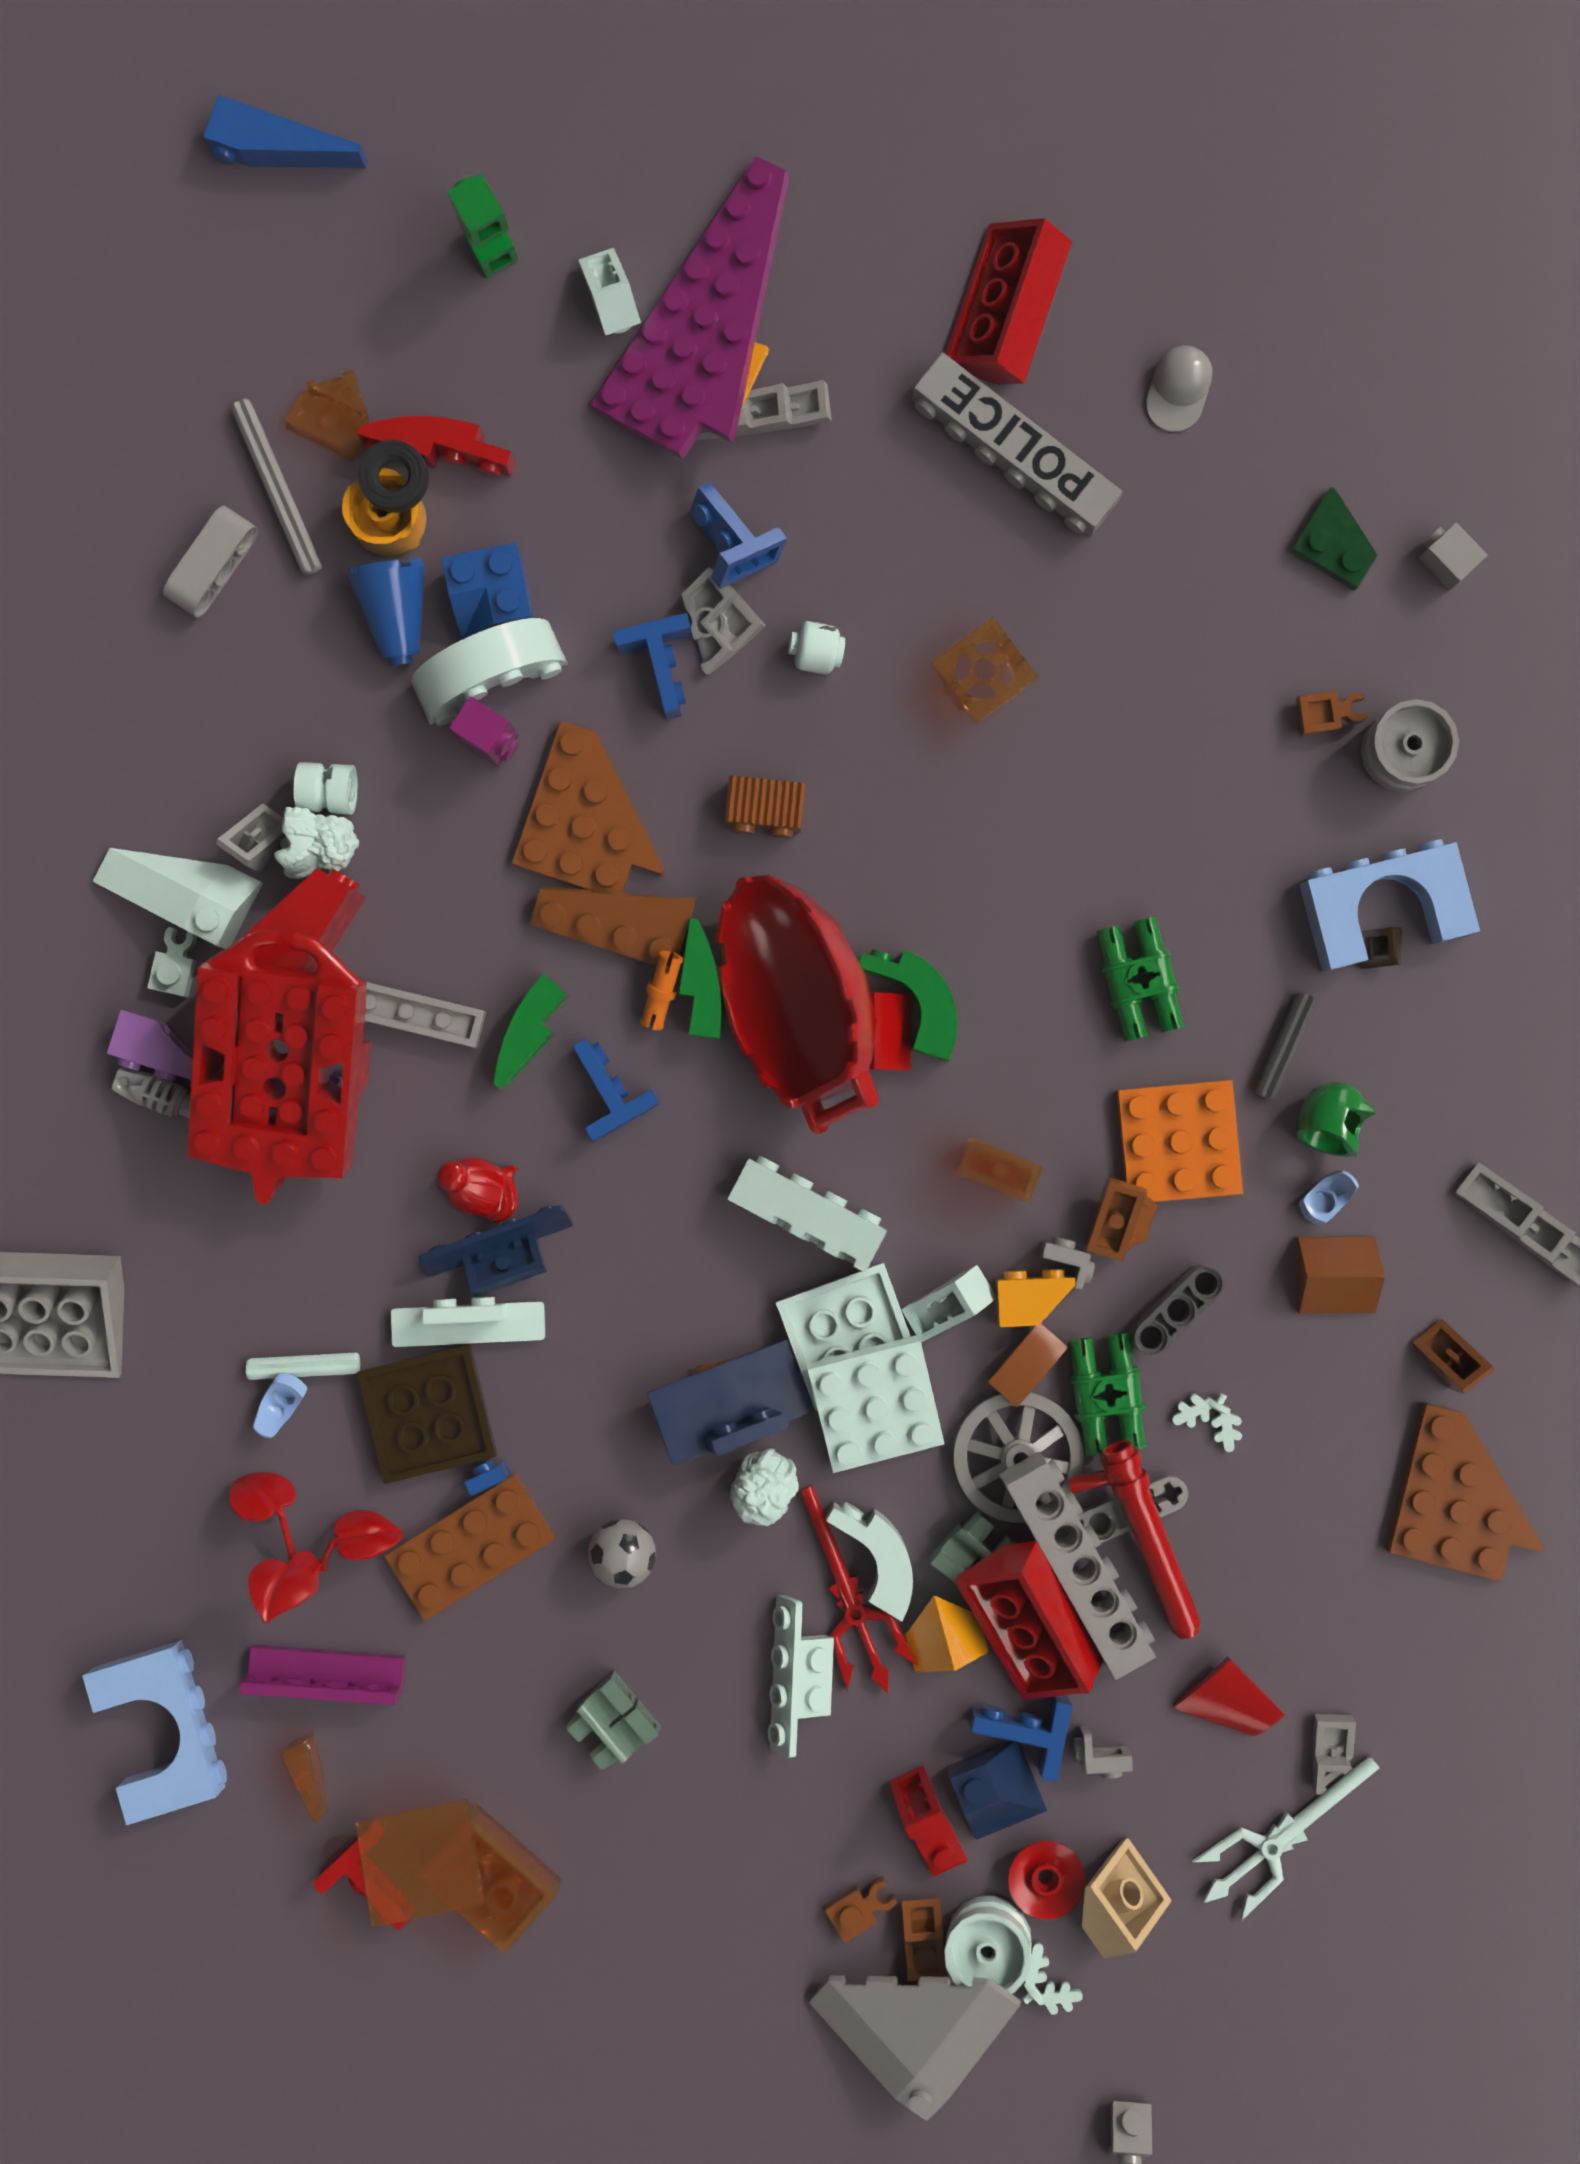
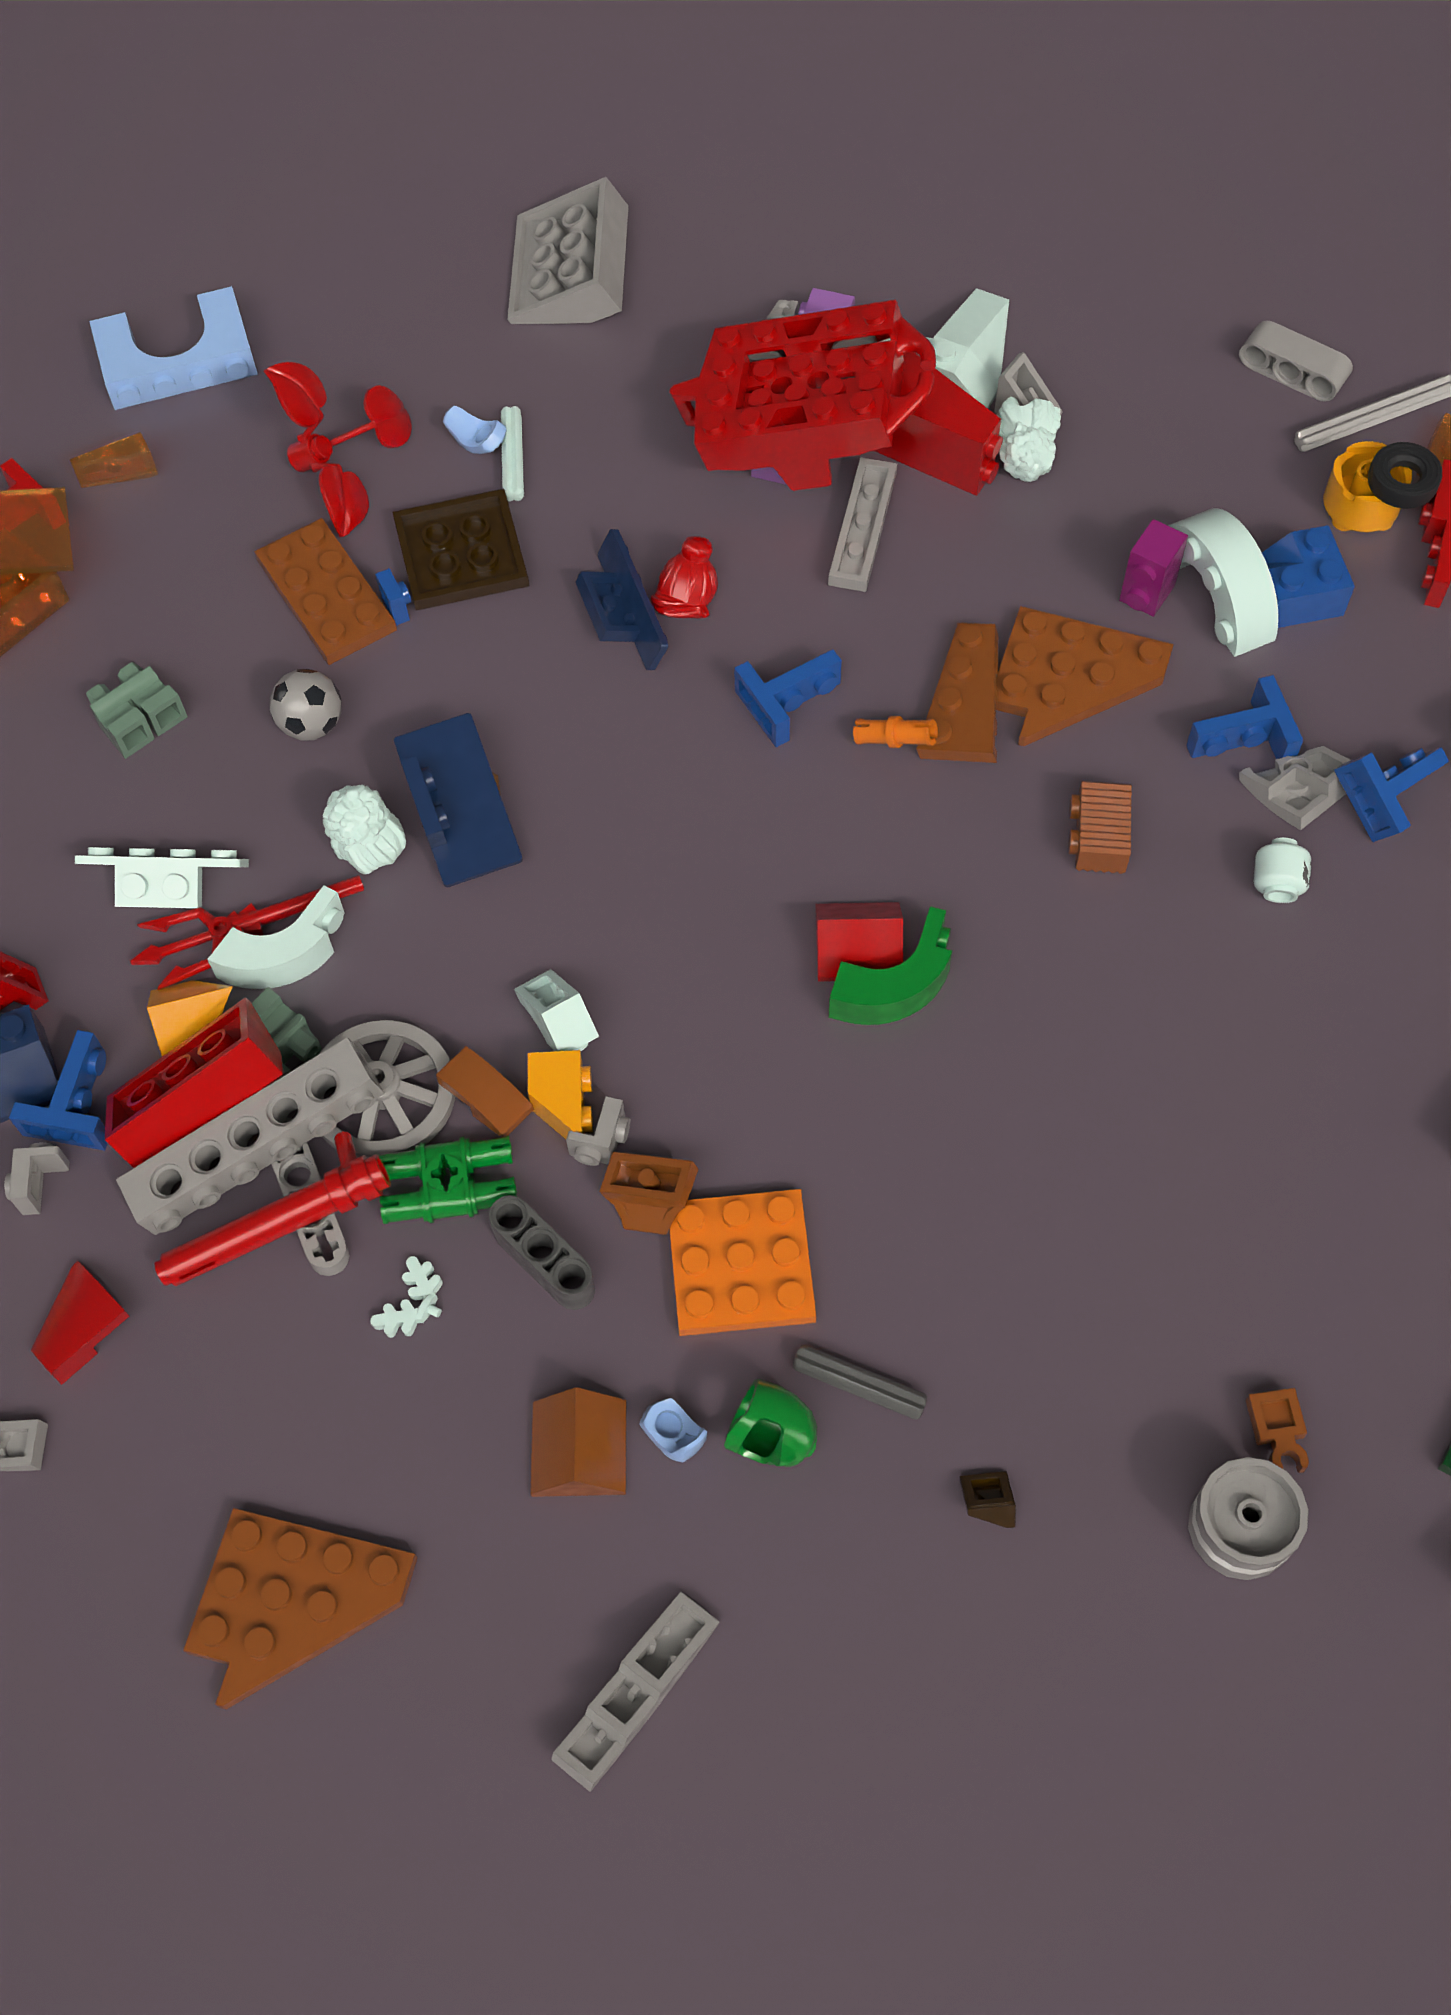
camera: 85 degrees right, 25 degrees down
magenta fence [239,1644,406,1705] -> none
light aqua wheel [294,762,358,815] -> none
blue cone [347,558,425,665] -> none
light aqua bracket [391,1297,546,1347] -> none
green slope [494,973,569,1090] -> none
green slope [679,918,723,1040] -> none
red windscreen [716,874,879,1134] -> none
light aqua wedge [727,1155,887,1273] -> none
light aqua plate [776,1263,911,1411] -> none
light aqua plate [806,1335,944,1473] -> none
clear orange piece [931,616,1039,725] -> none
clear orange brick [954,1137,1044,1203] -> none
green pin [1096,916,1185,1042] -> none
light blue arch [1299,839,1480,972] -> none
dark orange slope [1412,1319,1494,1394] -> none

